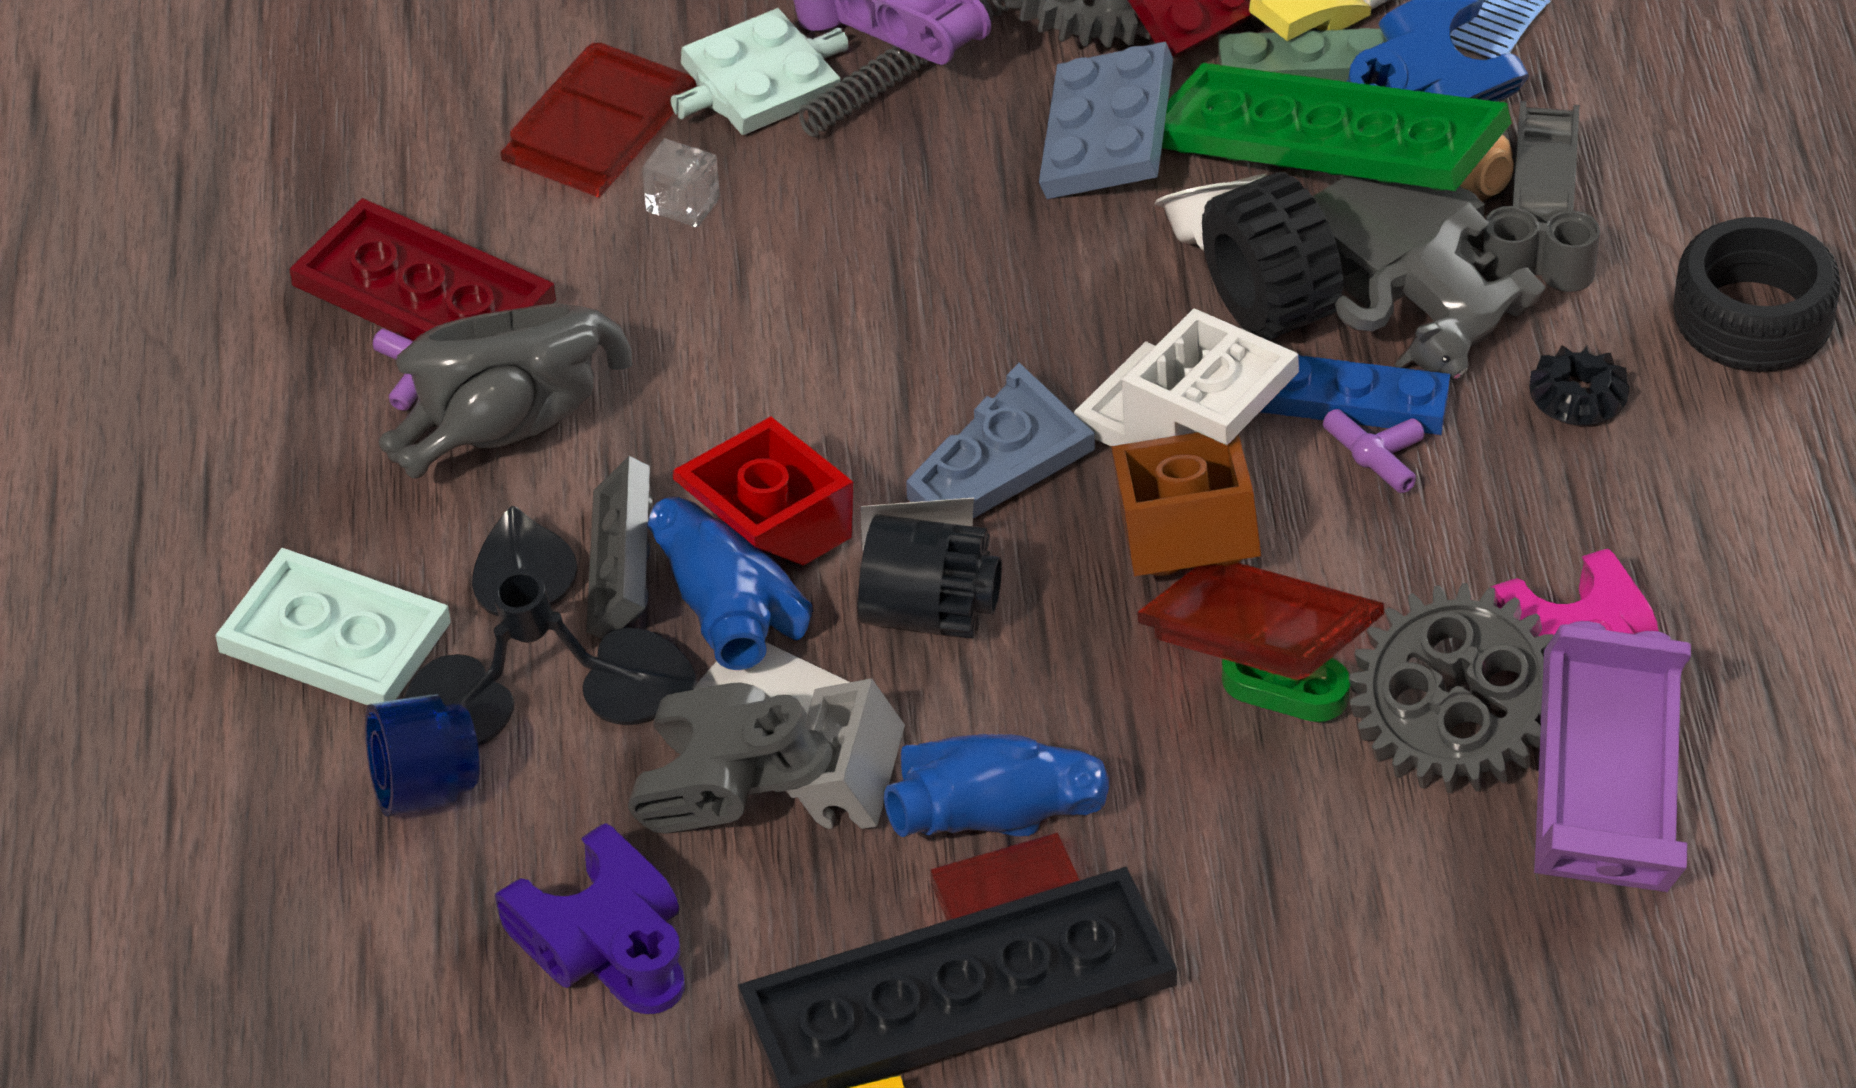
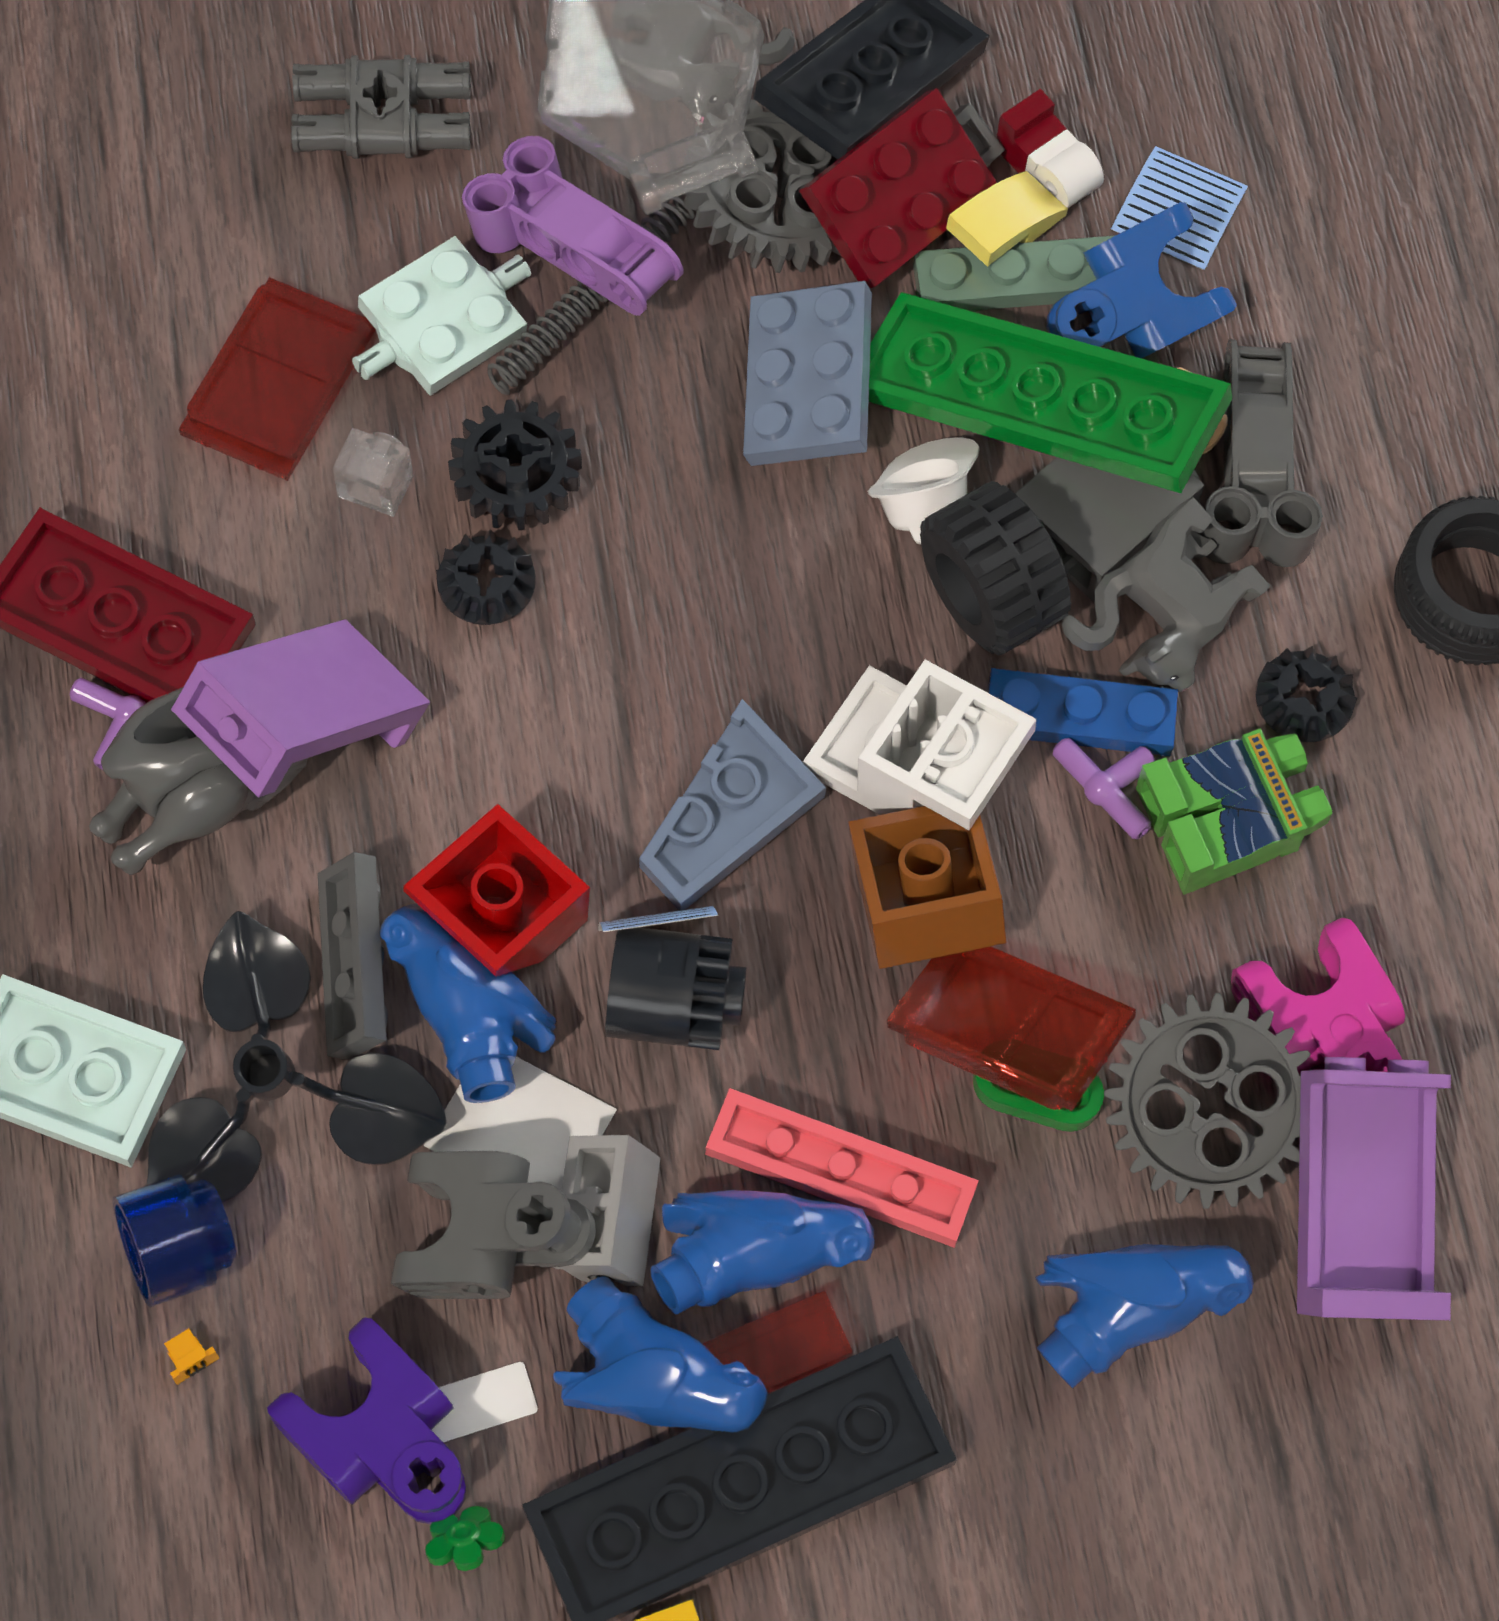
camera: 10 degrees left, 20 degrees up
none -> light orange piece [164,1328,220,1385]
none -> medium lavender panel [171,619,430,798]
none -> green plant [425,1506,505,1571]
none -> white sticker [432,1362,538,1442]
none -> black gear [436,529,536,625]
none -> black gear [448,399,582,531]
none -> blue animal [553,1276,768,1432]
none -> coral plate [705,1088,979,1248]
none -> blue animal [1035,1244,1254,1389]
none -> bright green hips [1136,728,1332,895]

